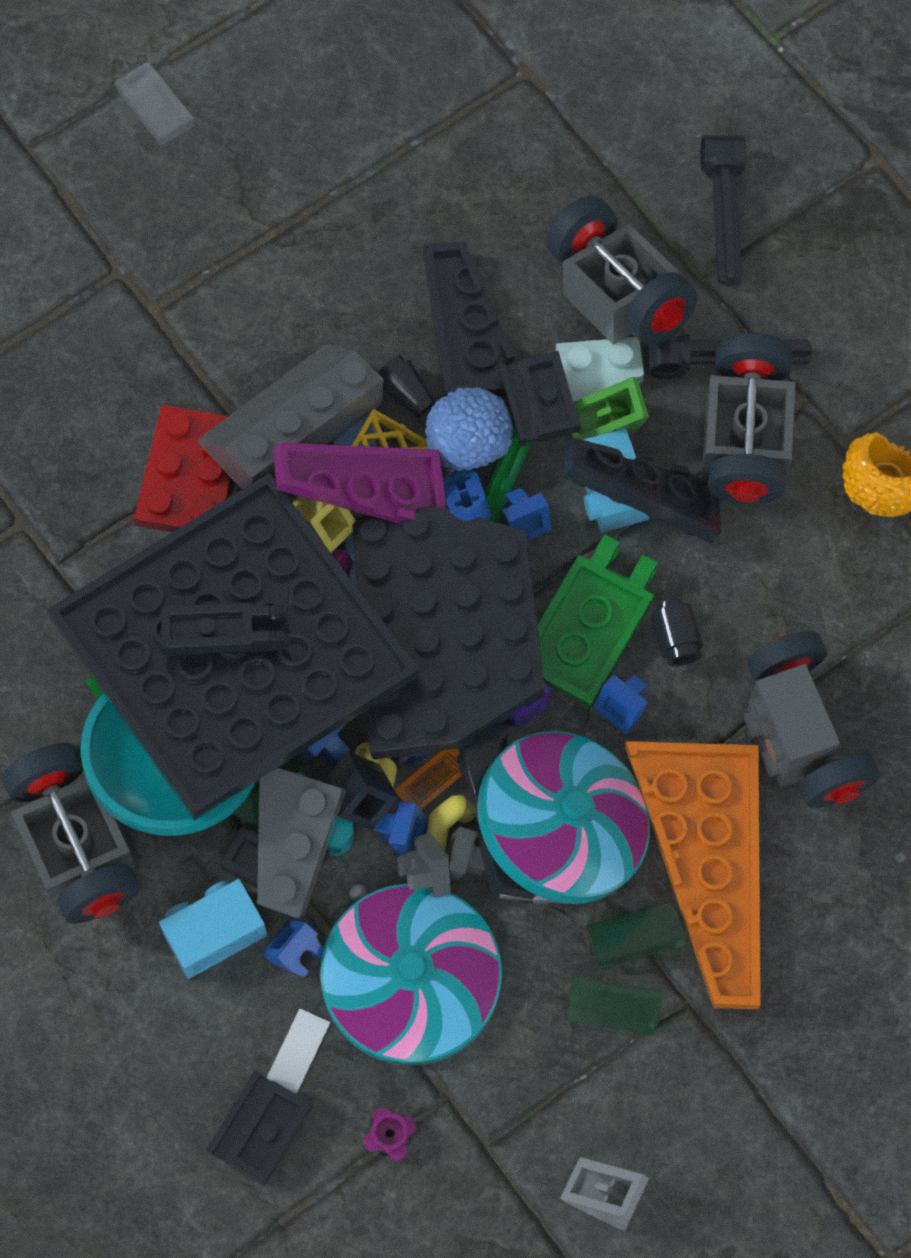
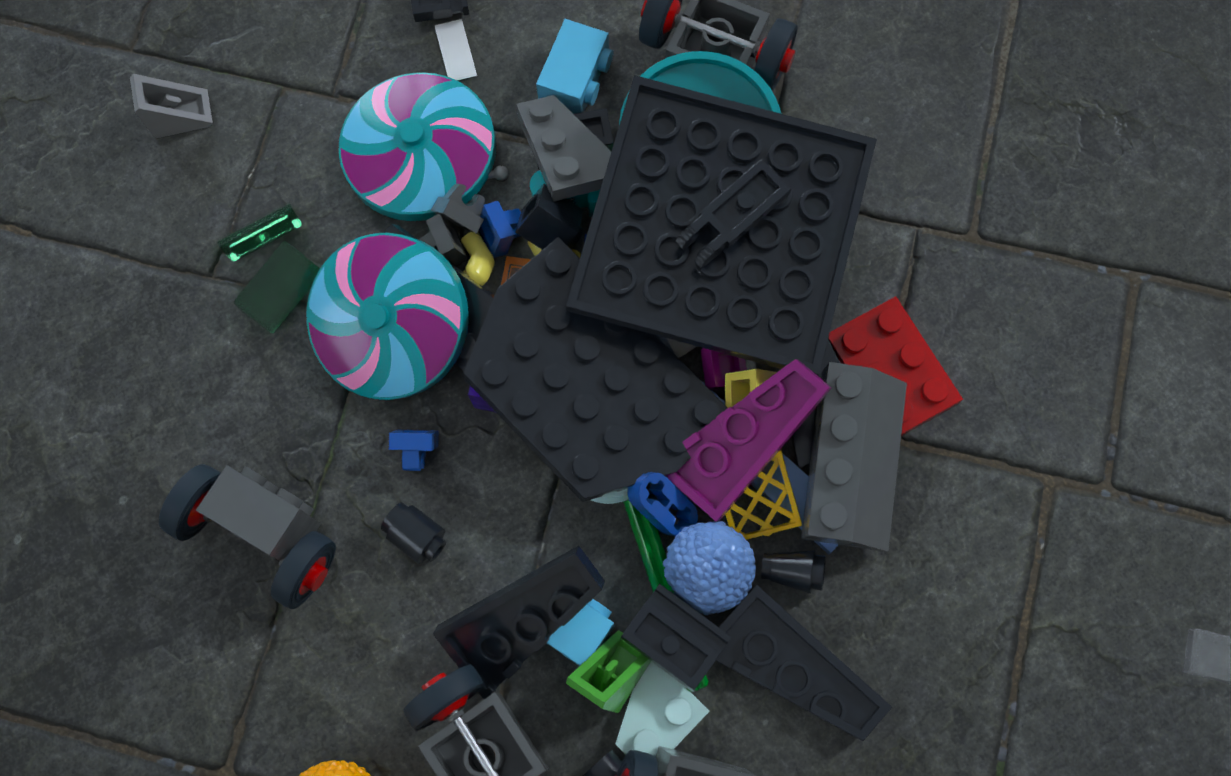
camera: 145 degrees right, 5 degrees up
blue tile [261,919,323,977] -> none
magenta plate [364,1108,416,1161] -> none
blue tile [502,487,552,540] -> none
green tile [538,535,658,709] -> none
orange wing [625,741,761,1009] -> none

